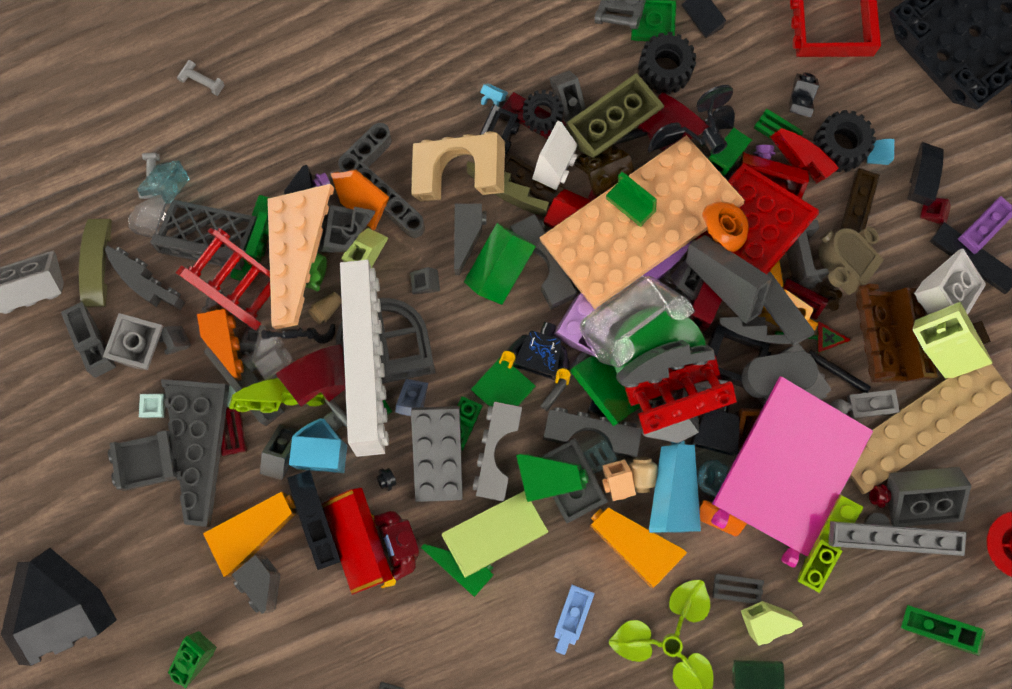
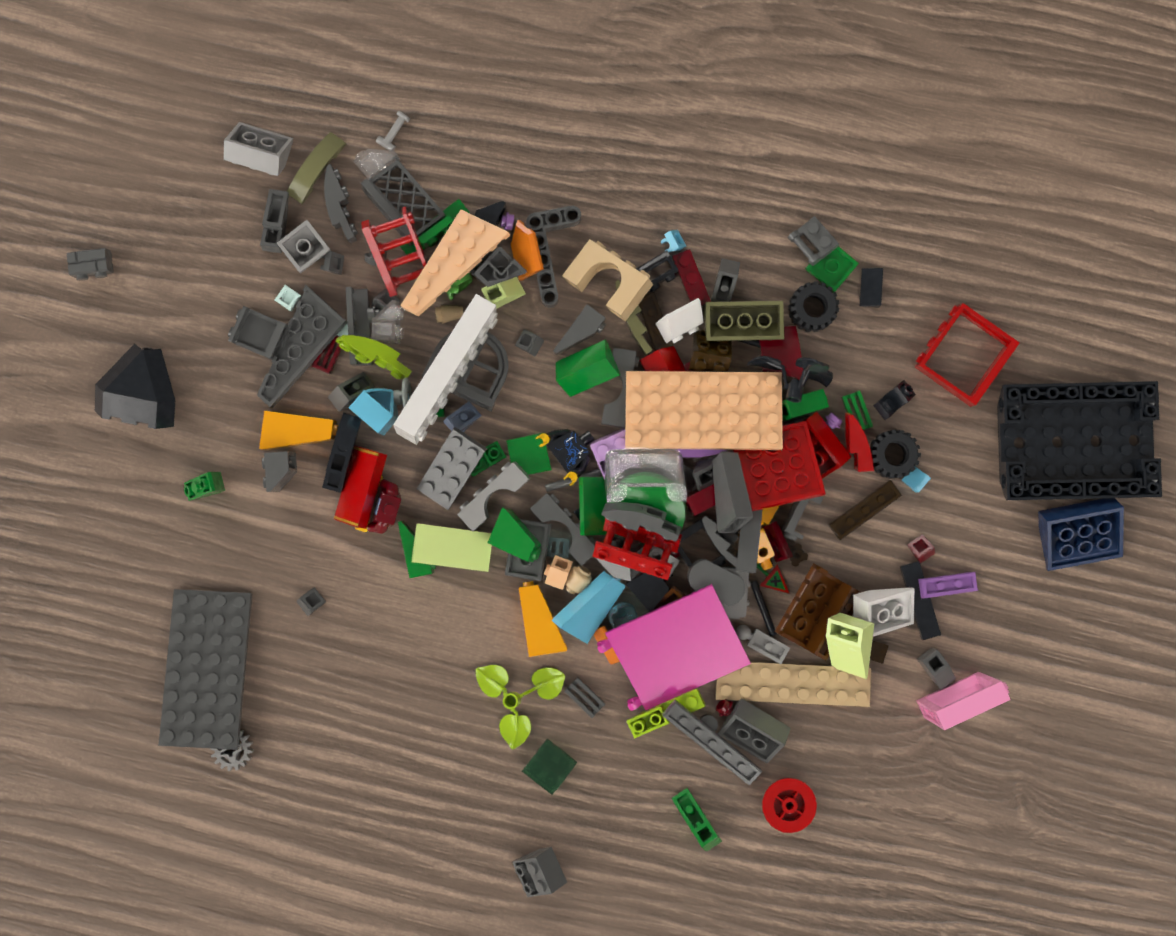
camera: 40 degrees right, 10 degrees up
clear light blue bracket [137,160,189,204] -> none
light grey piece [177,60,225,96] -> none
orange slope [197,308,244,381] -> none
black piece [261,324,336,344] -> none
dark red slope [276,344,346,407] -> none
black plate [376,468,396,491] -> none
black tyre [523,90,563,134] -> none
light blue hinge [554,585,595,655] -> none
green panel [606,172,657,227] -> none
orange hat [702,202,748,252] -> none
yellowish green slope [741,601,803,646] -> none
dark tan piece [819,227,884,295] -> none
black slope [907,142,944,206] -> none

